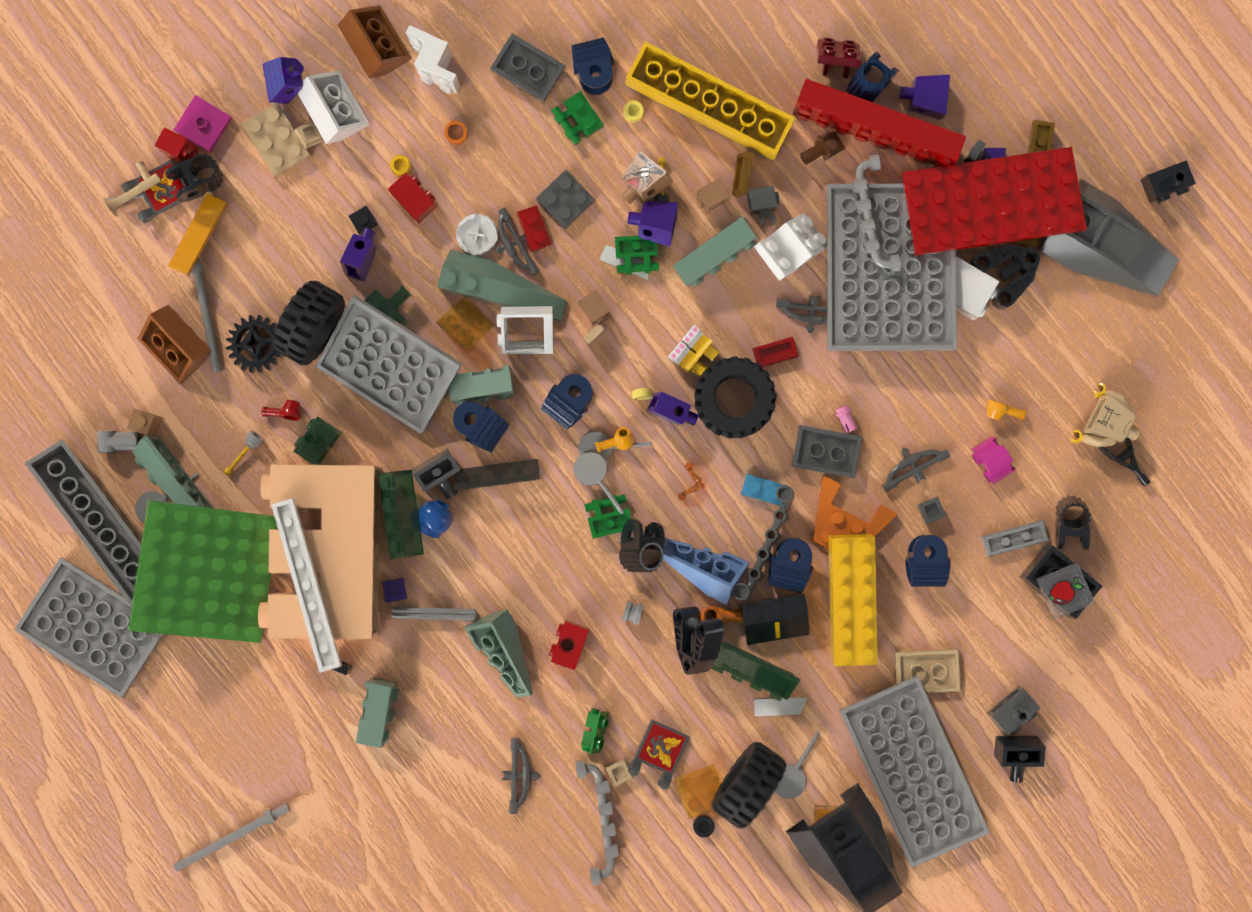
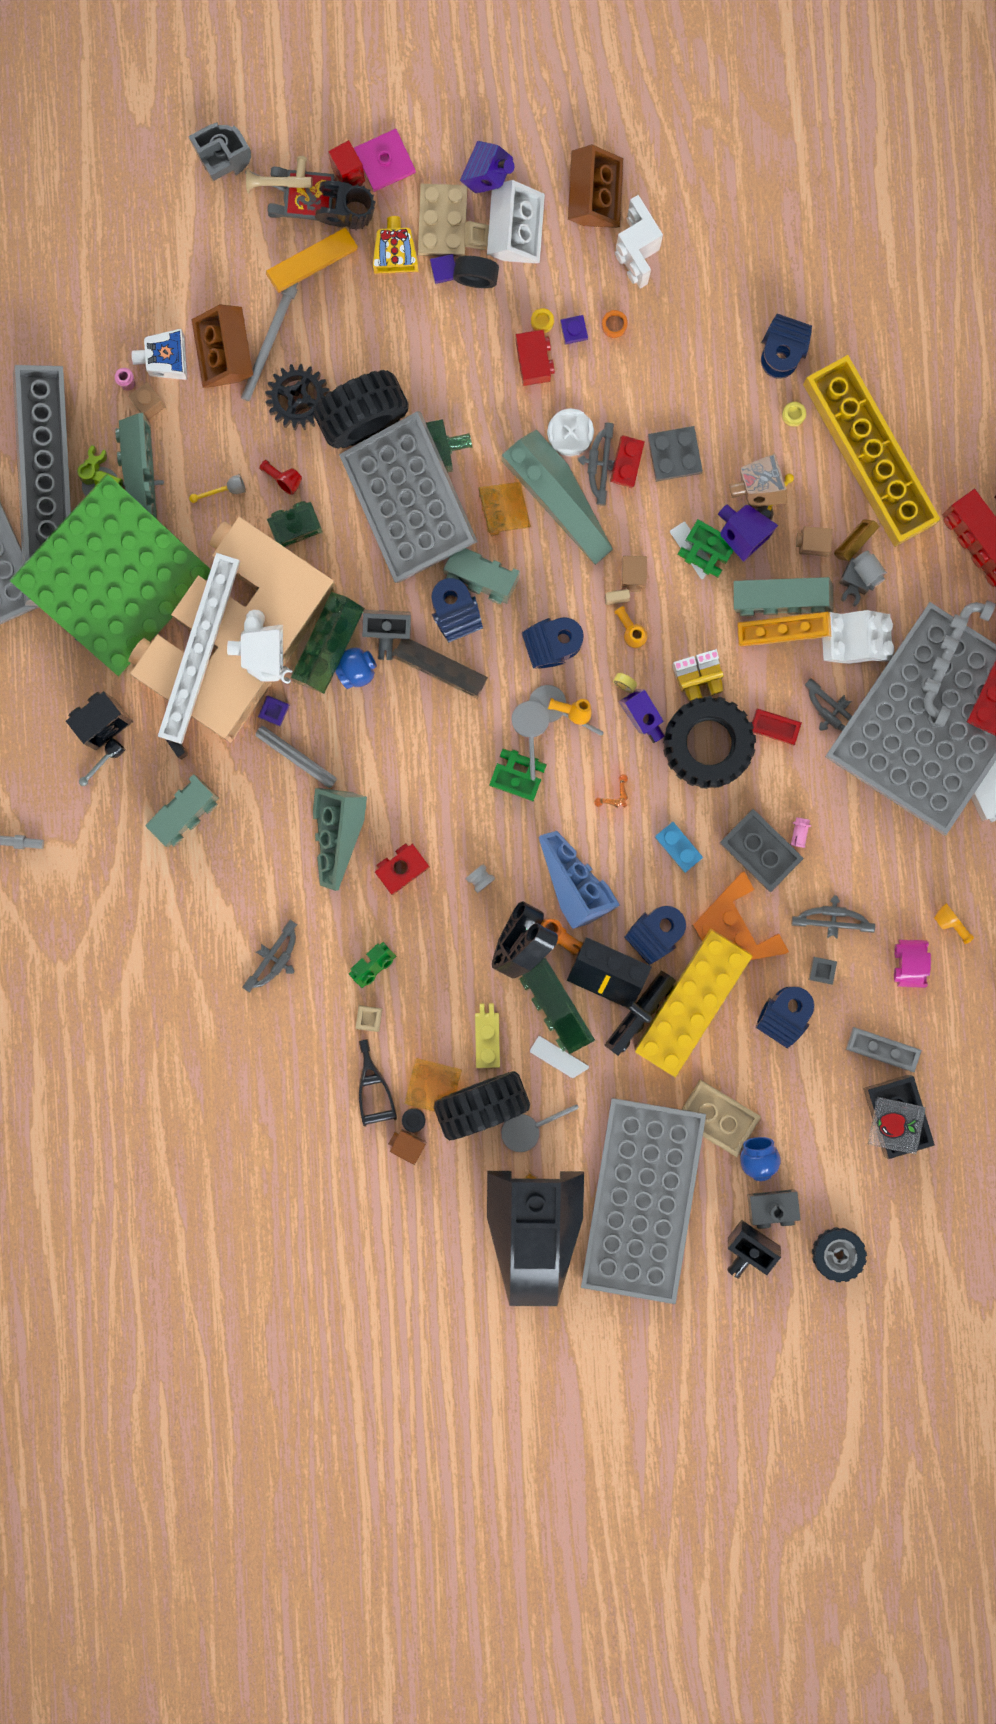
camera: 35 degrees right, 0 degrees up
light grey piece [97,431,142,453] -> none
dark purple torso [340,228,376,282] -> none
black plate [349,206,378,235] -> none
dark grey plate [490,33,566,103] -> none
white window [497,306,553,354] -> none
green plate [551,91,604,145] -> none
light grey bar [575,760,619,885] -> none
black piece [619,519,665,573] -> none
flag [627,719,690,790] -> none
dark grey bar [733,485,795,601] -> none
reddish brown bracket [800,131,845,165] -> none
black piece [1055,495,1091,550] -> none
none -> black brick [66,691,133,751]
none -> lime bar [77,445,123,487]
none -> hinge [79,737,126,786]
none -> bright pink pin [115,368,135,390]
none -> torso [132,329,187,380]
none -> dark grey brick [188,122,251,181]
none -> white torso [227,610,293,684]
none -> black piece [359,1039,397,1127]
none -> torso [373,216,419,274]
none -> dark orange brick [388,1129,427,1165]
none -> dark purple tile [430,254,455,284]
none -> black tyre [453,256,499,288]
none -> light yellow hinge [475,1003,500,1068]
none -> dark purple plate [560,315,588,345]
none -> black plate [604,970,676,1056]
none -> light orange bar [614,606,648,648]
none -> light orange tile [737,612,832,647]
none -> blue piece [740,1137,781,1181]
none -> black wheel [812,1227,867,1283]
none -> light grey brick [852,550,887,587]

